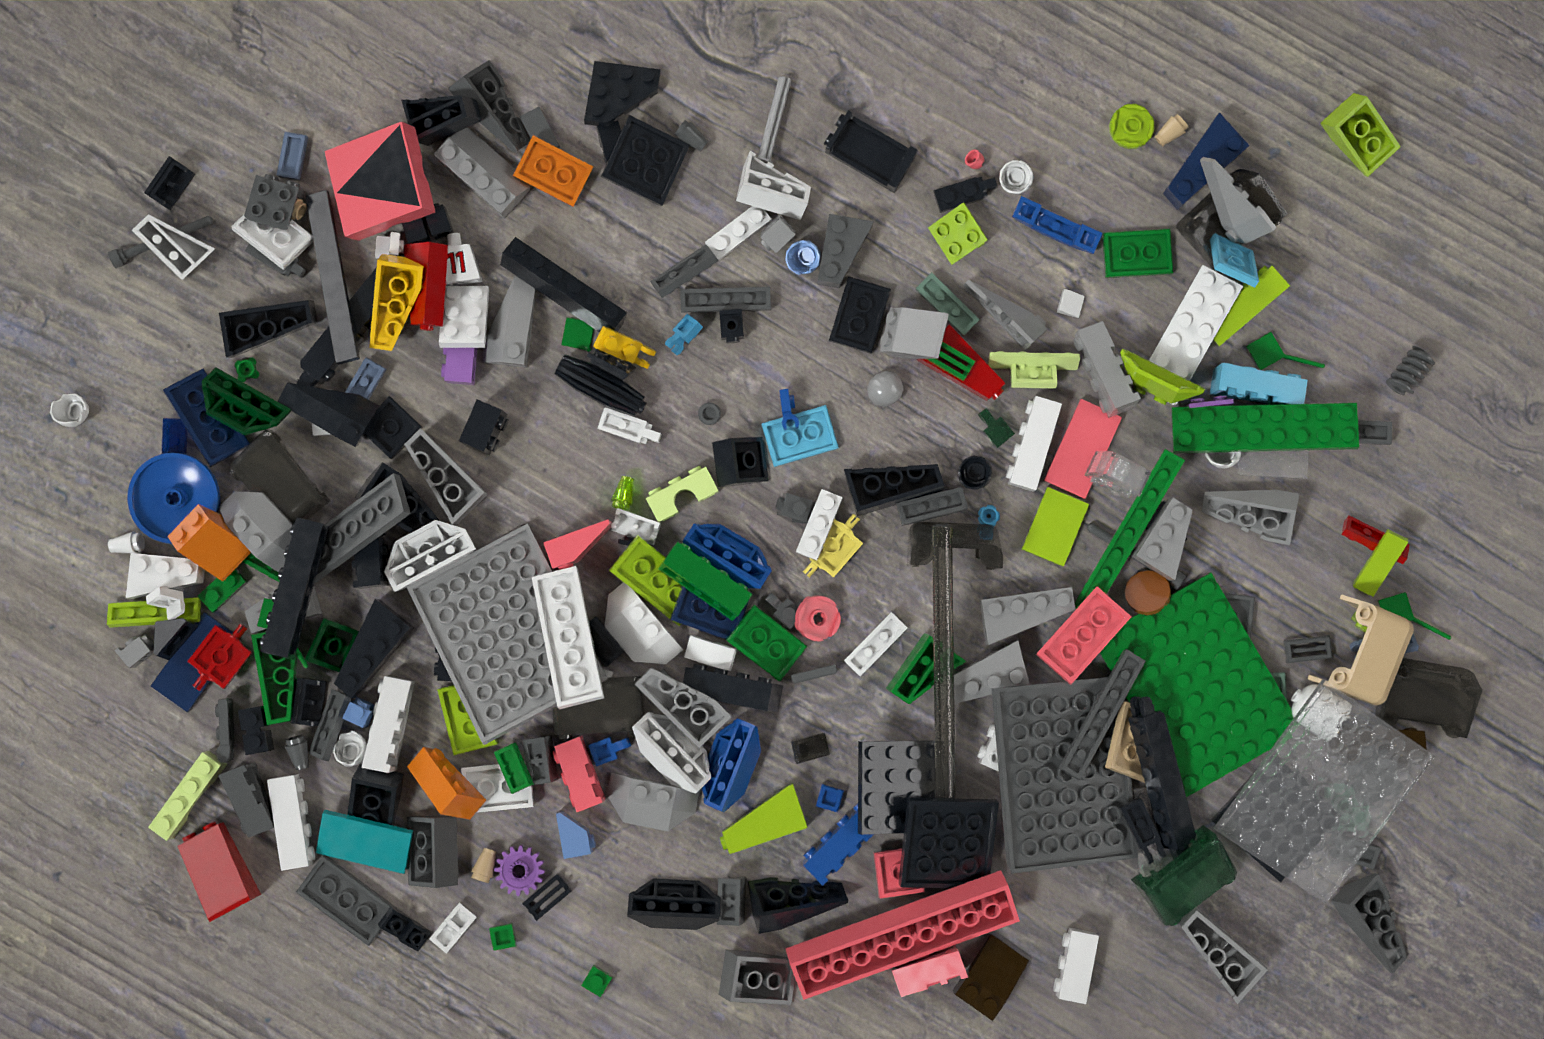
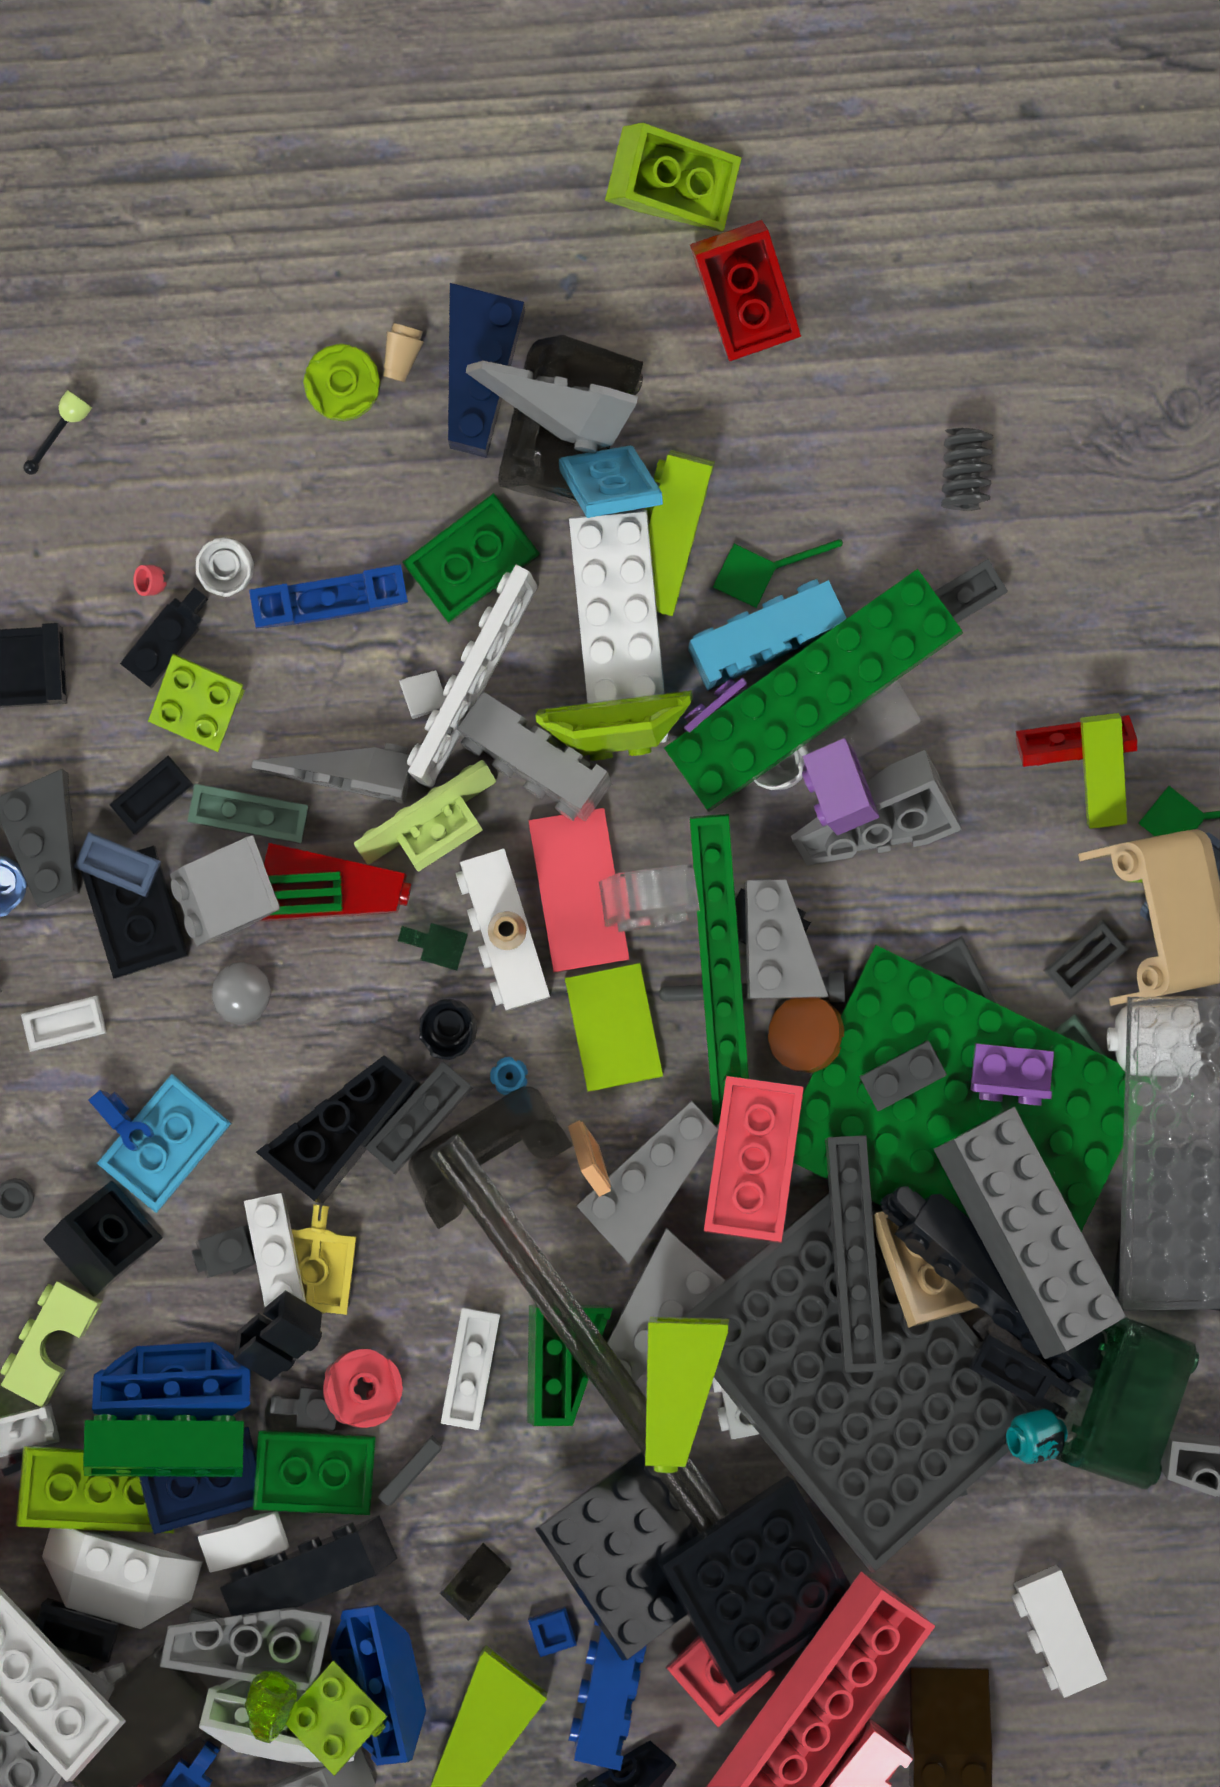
camera: 40 degrees left, 0 degrees up
none -> white tile [21,996,107,1052]
none -> hinge [23,390,92,475]
none -> sand blue tile [74,832,161,897]
none -> black tile [110,755,194,835]
none -> black piece [233,1290,322,1382]
none -> clear neon green rock [245,1671,297,1743]
none -> lime hinge [281,1661,388,1776]
none -> white plate [407,565,538,789]
none -> tan cone [488,911,527,950]
none -> light nougat tile [568,1120,611,1197]
none -> lime slope [645,1317,729,1473]
none -> red slope [689,219,801,362]
none -> medium lavender brick [802,738,880,836]
none -> dark grey plate [859,1040,947,1111]
none -> brick [933,1107,1126,1359]
none -> medium lavender bracket [970,1043,1054,1106]
none -> teal head [1006,1409,1068,1464]

